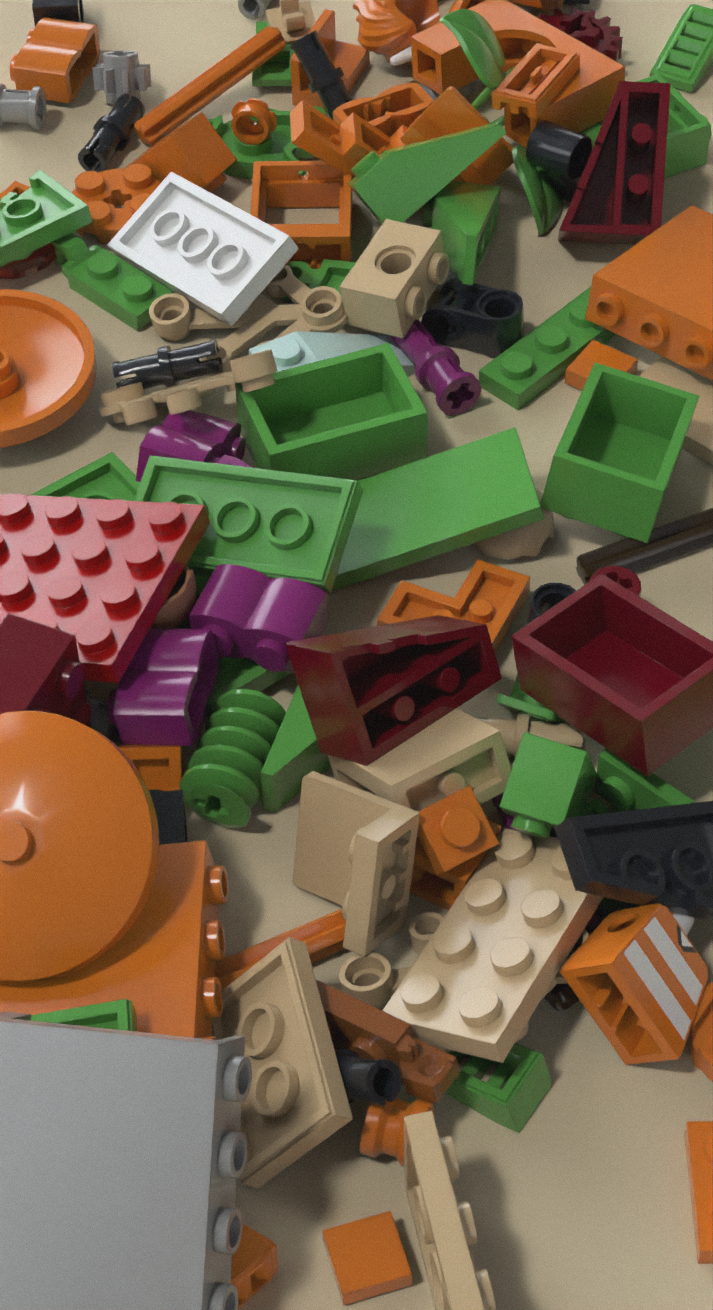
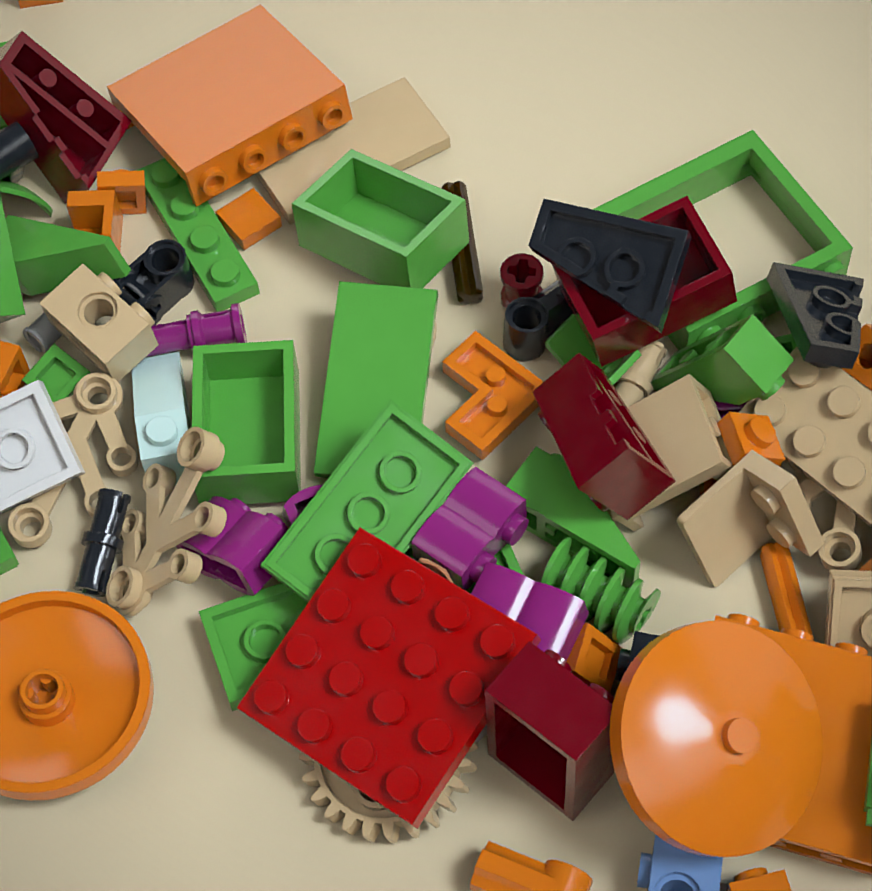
camera: 70 degrees left, 10 degrees up
none -> orange panel [66,190,123,252]
none -> orange plate [97,169,147,214]
none -> black wing [528,199,692,334]

